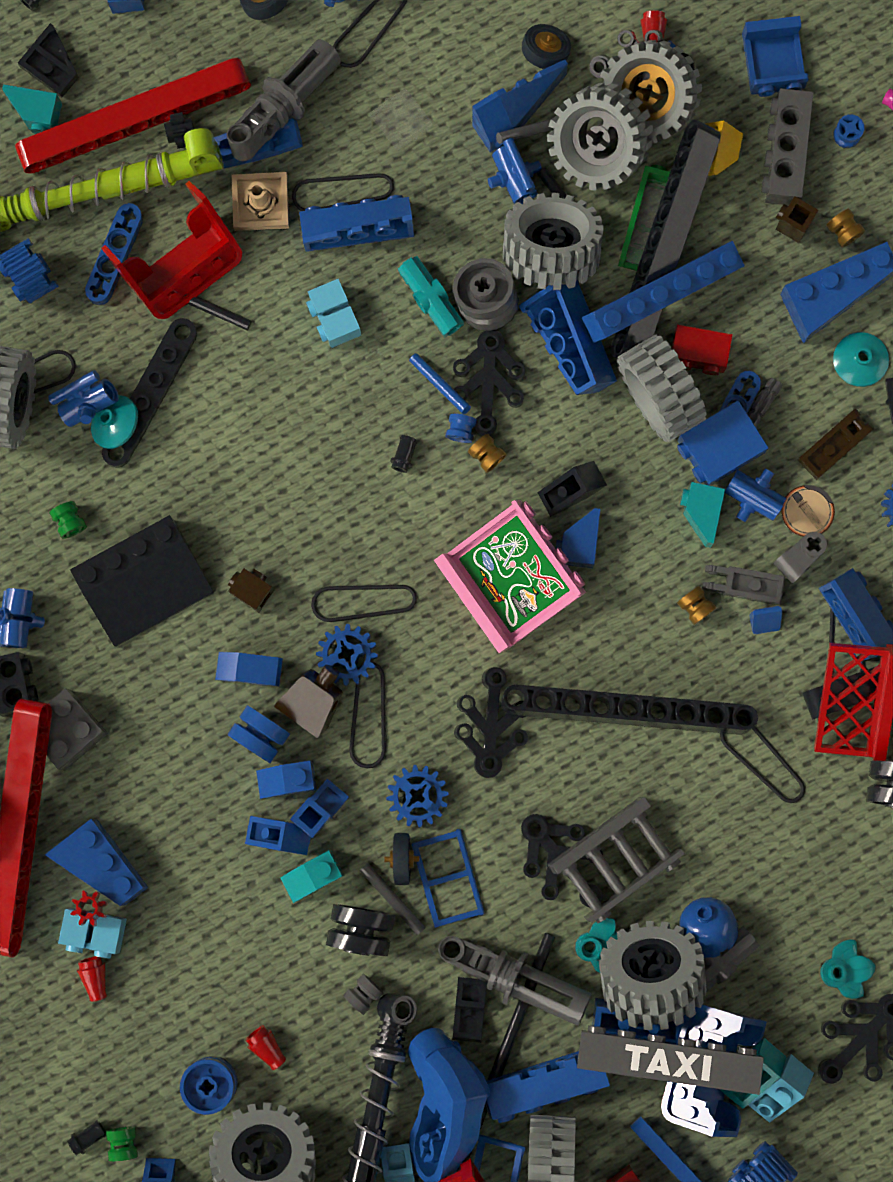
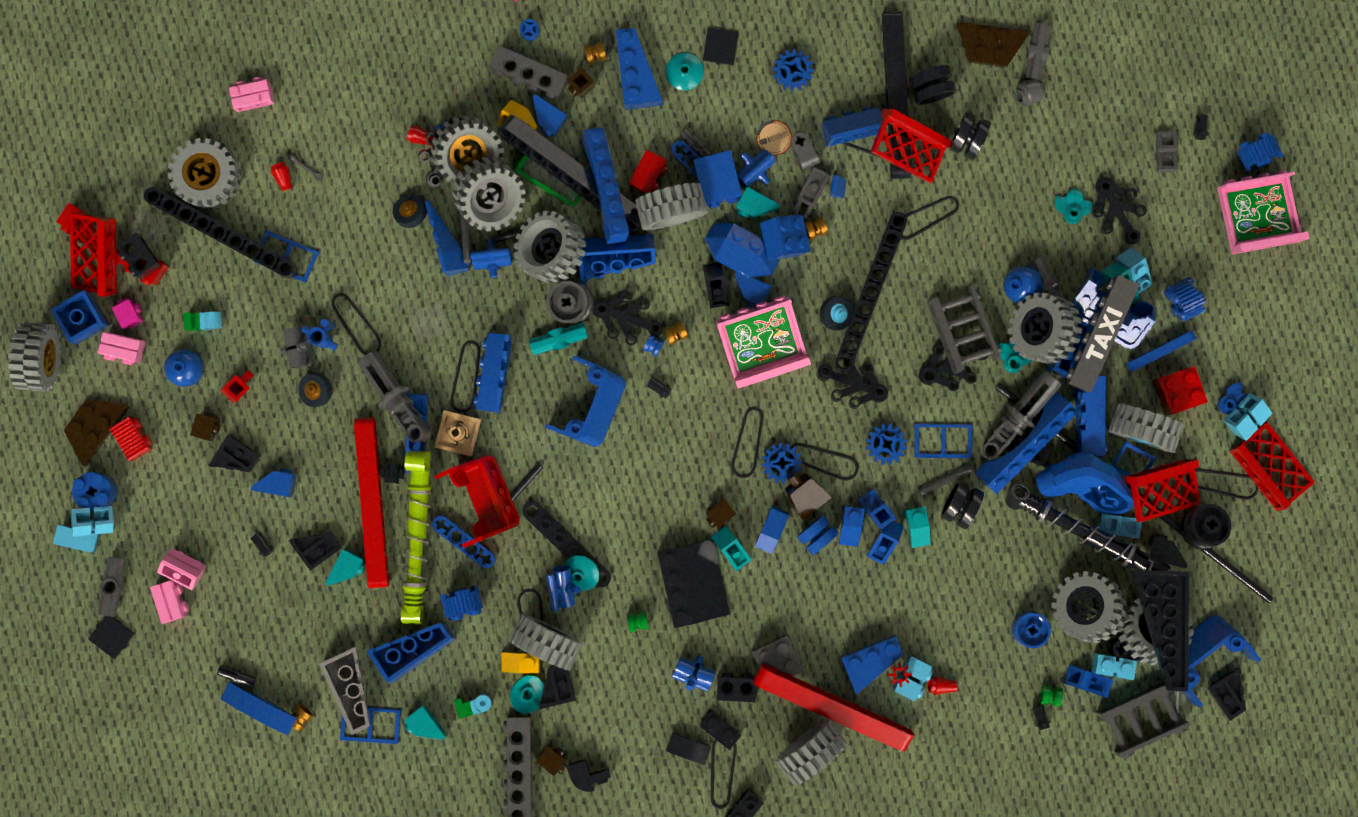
camera: 80 degrees left, 5 degrees up
red cone [245,1025,286,1070] -> none
medium azure piece [306,279,361,348] -> none
dark grey wheel [343,973,384,1015] -> none
black wheel [384,833,419,885] -> none
blue bar [409,353,471,414] -> none
blue panel [742,16,809,97] -> none
dark brown plate [798,408,875,481] -> none
none -> blue slope [533,94,568,137]
none -> blue windscreen [545,356,626,447]
none -> blue wedge [704,223,780,278]
none -> teal slope [711,526,751,572]
none -> blue brick [760,214,811,261]
none -> black wheel [820,296,854,331]
none -> blue arch [975,392,1078,494]

